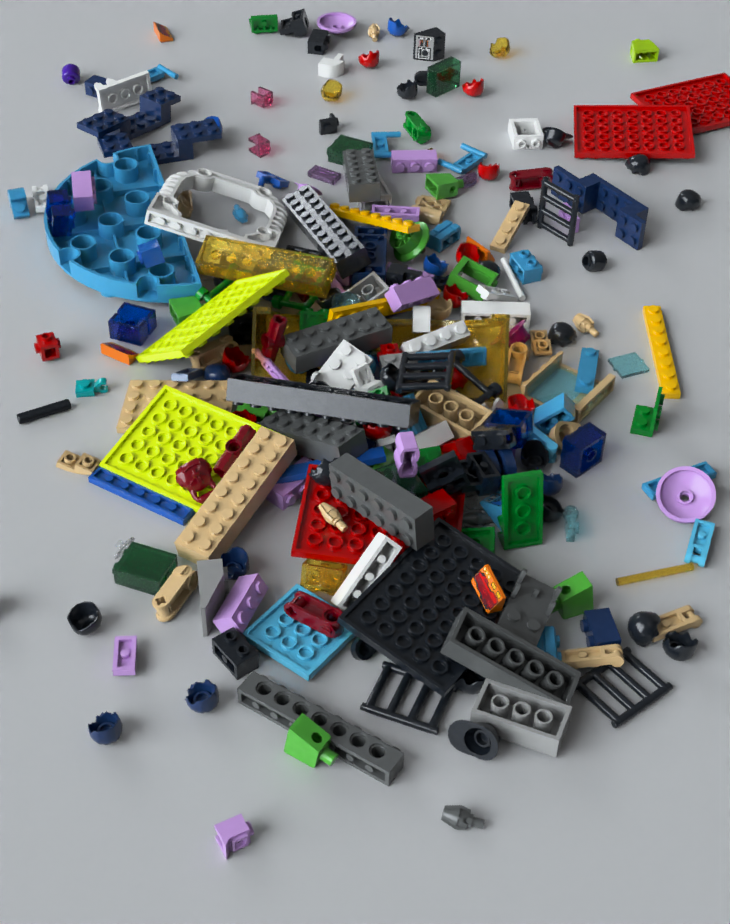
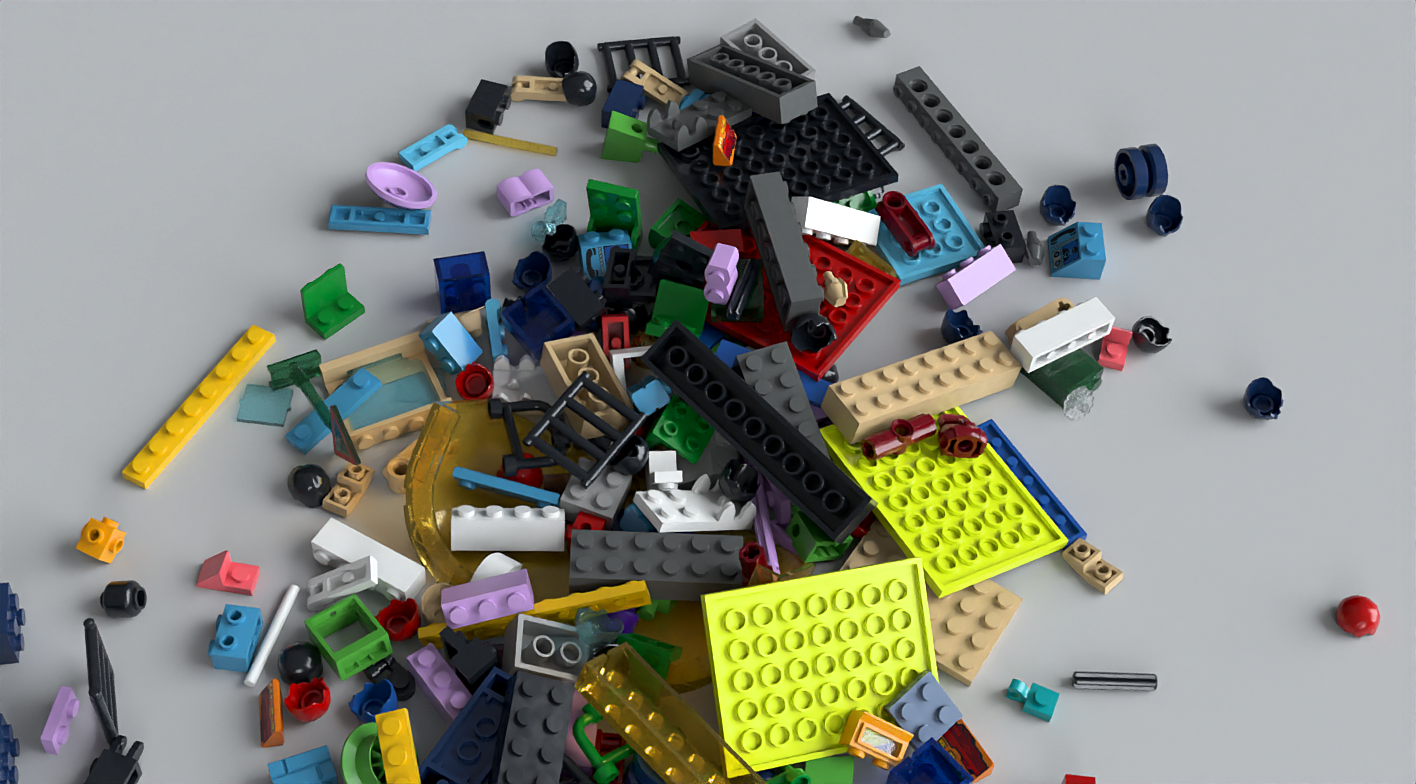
camera: 155 degrees left, 10 degrees up
lavender plate [112,635,137,676] -> none
light grey slope [197,558,229,637] -> none
lavender window [214,814,254,860] -> none
bright green torso [284,713,338,768] -> none
black piece [448,720,501,761] -> none
tan plate [490,200,530,254] -> none
magenta piece [492,320,530,348] -> none
tan piece [572,313,599,337] -> none
none -> light orange brick [76,517,126,563]
none -> coral slope [196,550,260,596]
none -> clear green piece [267,349,361,466]
none -> black brick [465,79,511,134]
none -> lavender brick [497,169,554,216]
none -> black axle [726,258,761,321]
none -> light orange window [839,710,914,771]
none -> sand blue plate [883,670,963,755]
none -> white brick [1010,297,1115,373]
none -> dark grey piece [1024,230,1045,266]
none -> dark azure slope [1047,222,1106,280]
none -> coral slope [1097,326,1133,371]
none -> dark blue wheel [1114,144,1168,200]

